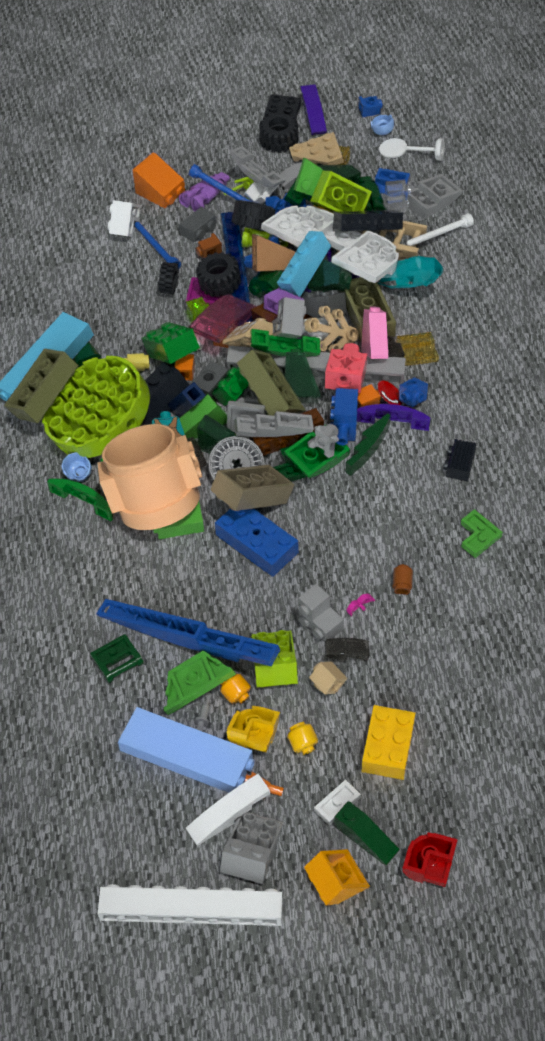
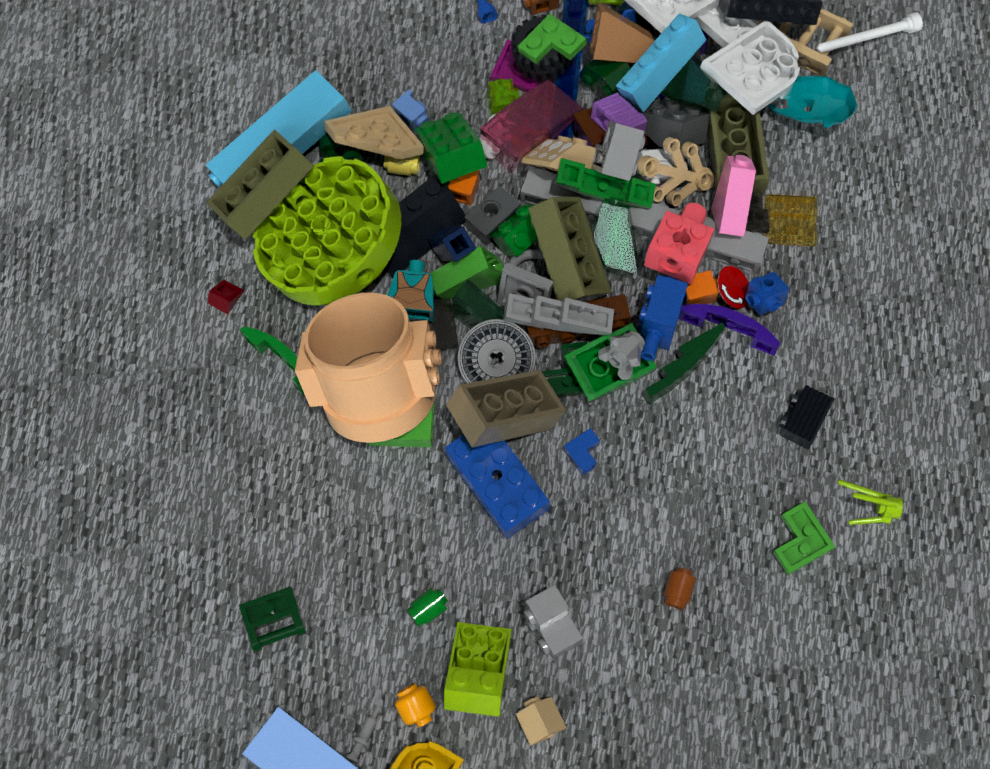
camera: 15 degrees right, 15 degrees up
light blue hair [61,452,92,482] -> none
blue slope [96,599,280,666] -> none
black tyre [158,262,179,294] -> none
bright green wing [164,651,236,715] -> none
clear smoke slope [325,638,370,662] -> none
dark pink piece [346,593,375,617] -> none
none -> dark red slope [207,279,244,315]
none -> tan plate [324,106,424,159]
none -> medium blue brick [392,89,430,133]
none -> green brick [407,588,448,627]
none -> bright green plate [517,14,587,64]
none -> blue piece [564,428,600,475]
none -> lime plant [837,480,903,525]

